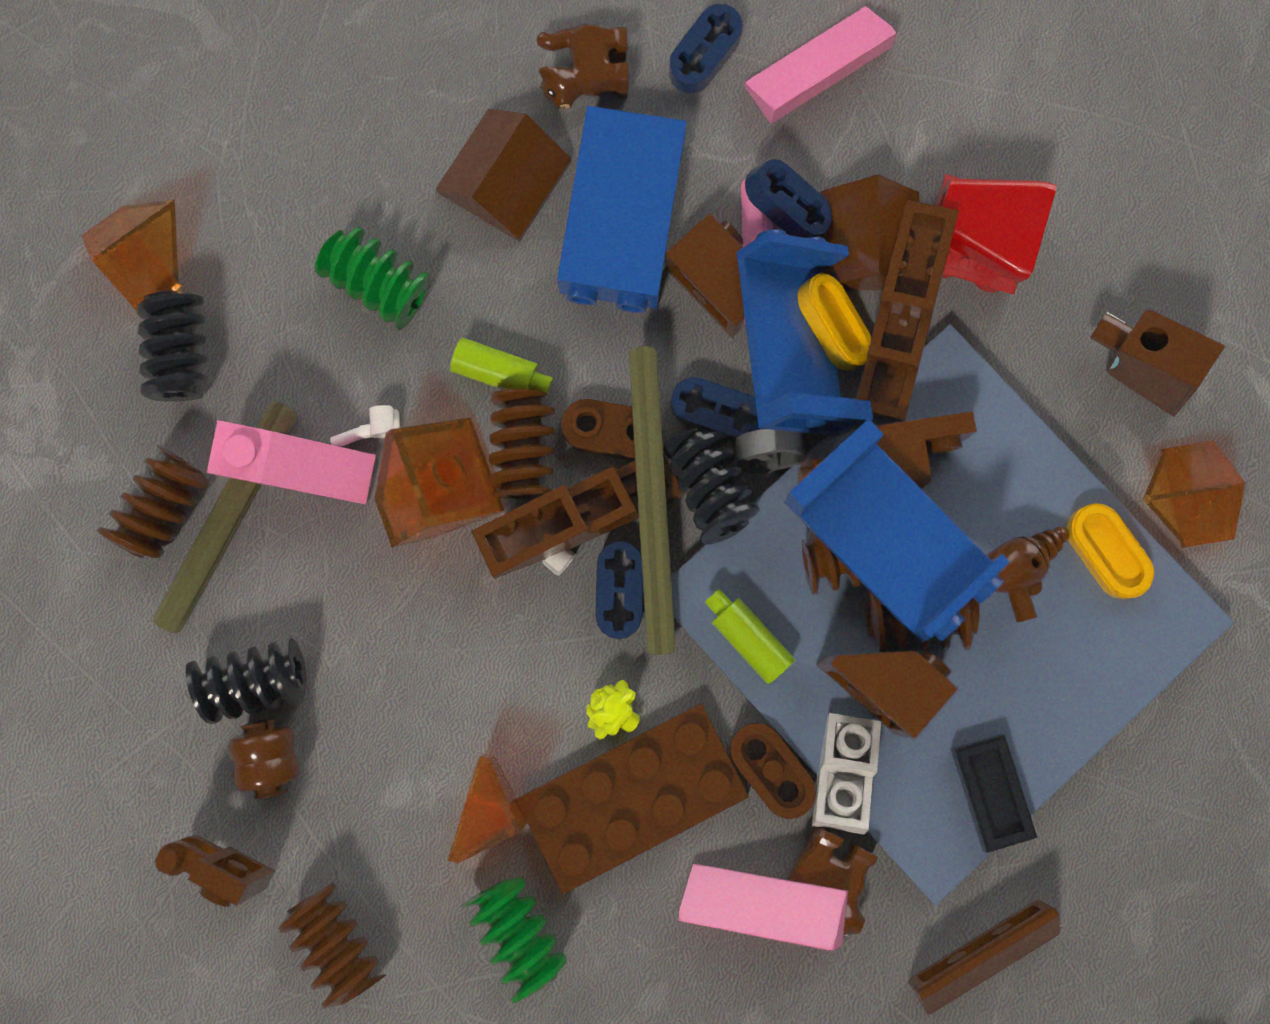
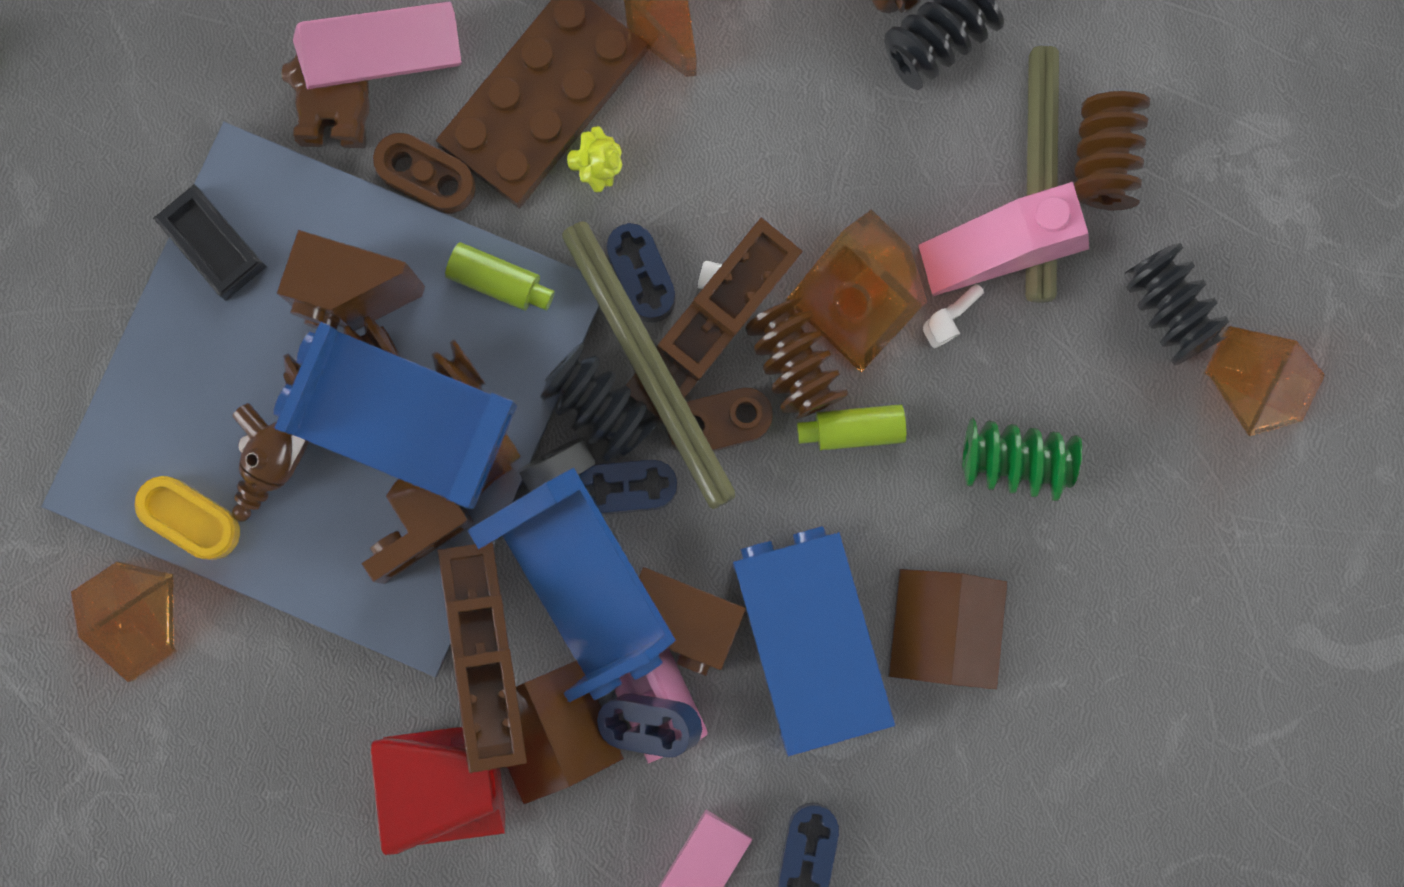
camera: 155 degrees right, 0 degrees up
reddish brown animal [536,24,628,110] -> none
yellow tile [797,273,871,371] -> none
white slope [812,713,881,834] -> none
reddish brown slope [908,900,1061,1015] -> none
reddish brown torso [1090,310,1226,417] -> none

